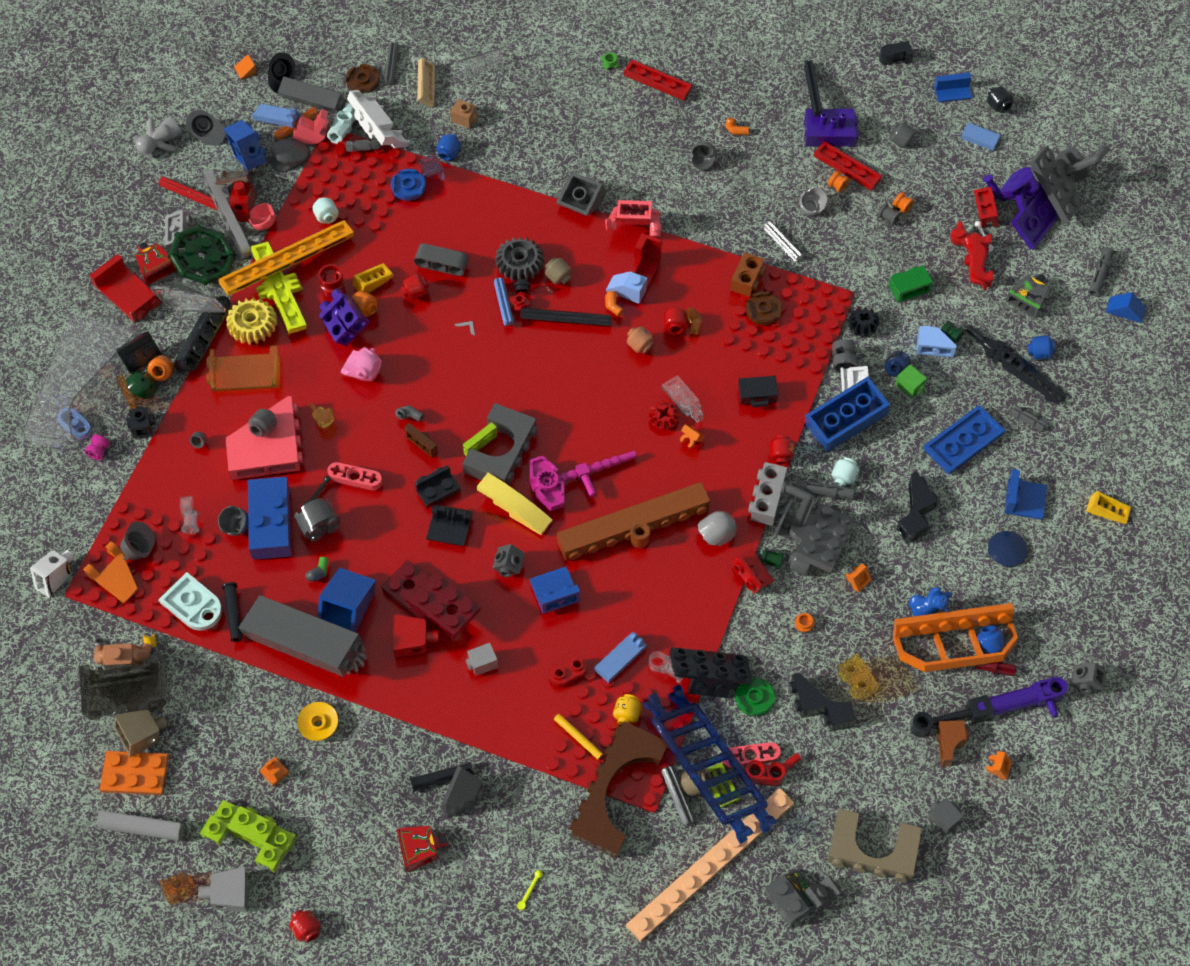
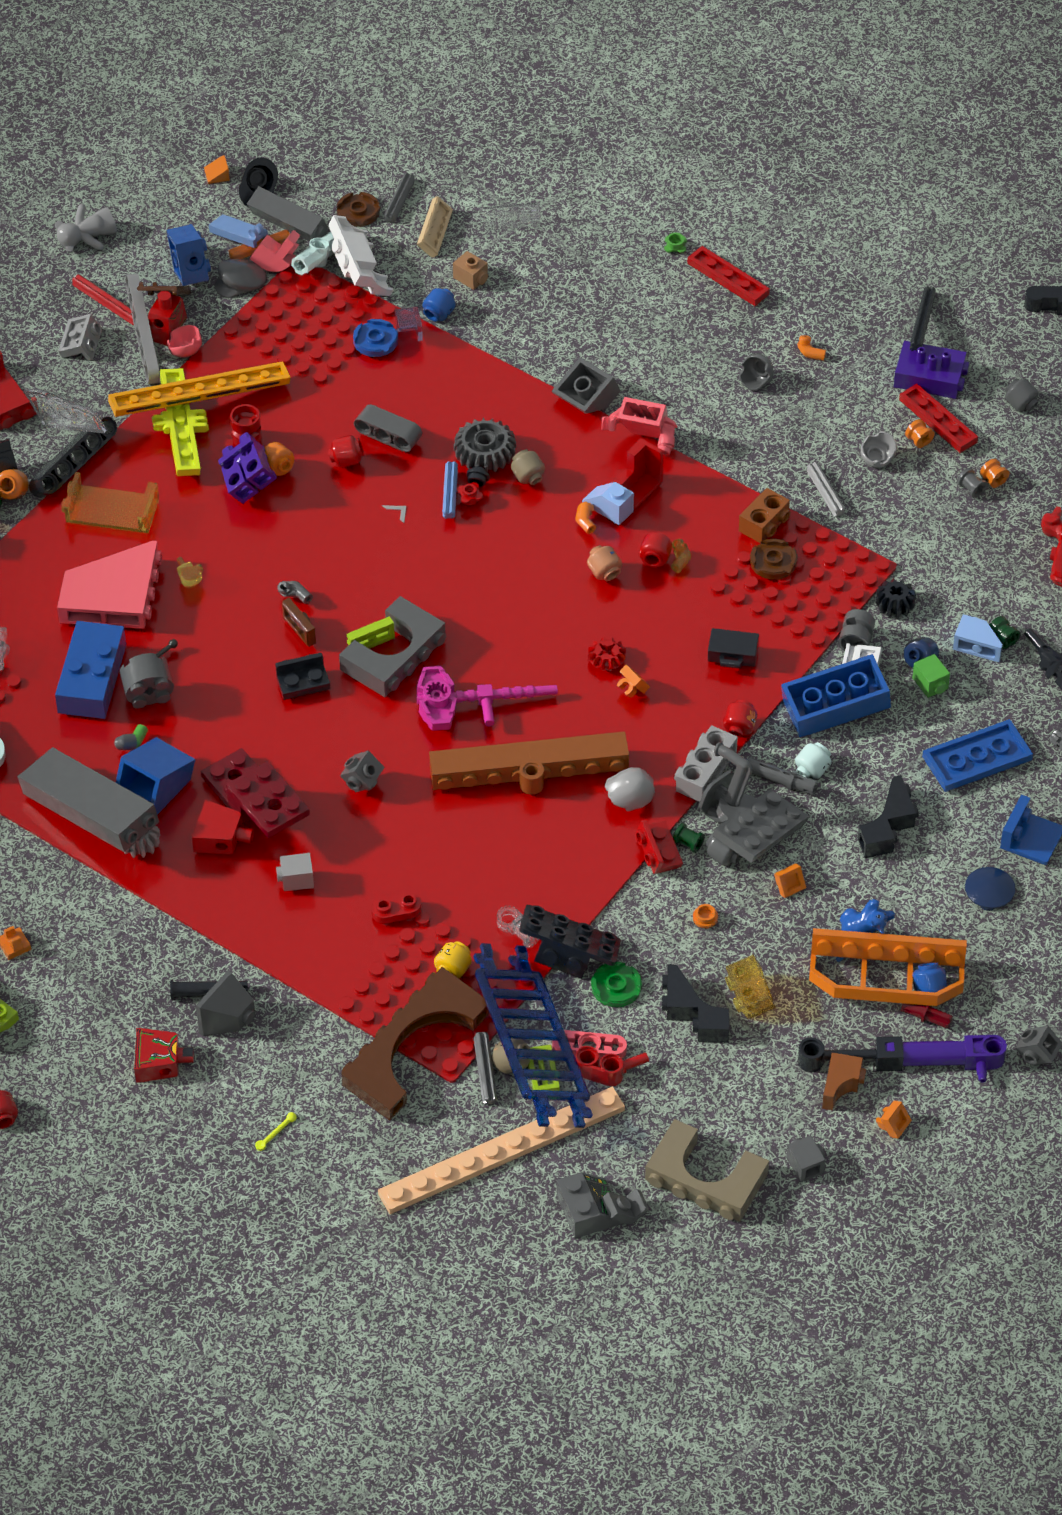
camera: 15 degrees right, 10 degrees down
red torso [135,242,177,286] -> none
dark green plate [167,224,236,286] -> none
dark grey piece [186,110,225,146] -> none
dark grey hinge [190,431,207,448] -> none
dark grey hair [218,505,249,536] -> none
black pin [222,582,243,642] -> none
light yellow gear [226,297,277,345] -> none
dark grey head [248,409,277,437] -> none
yellow dish [297,702,338,741] -> none
light aqua head [312,197,339,224] -> none
coral beam [327,462,382,490] -> none
bright pink helmet [340,347,382,382] -> none
dark grey axle [345,139,380,152] -> none
yellow slope [353,263,394,293] -> none
black hinge [426,505,473,547] -> none
light yellow slope [477,473,552,536] -> none
black axle [521,308,612,326] -> none
blue bracket [530,567,580,614] -> none
yellow bar [554,714,604,760] -> none
medium blue hinge [594,632,647,683] -> none
clear hinge [662,375,703,422] -> none
green brick [889,265,933,303] -> none

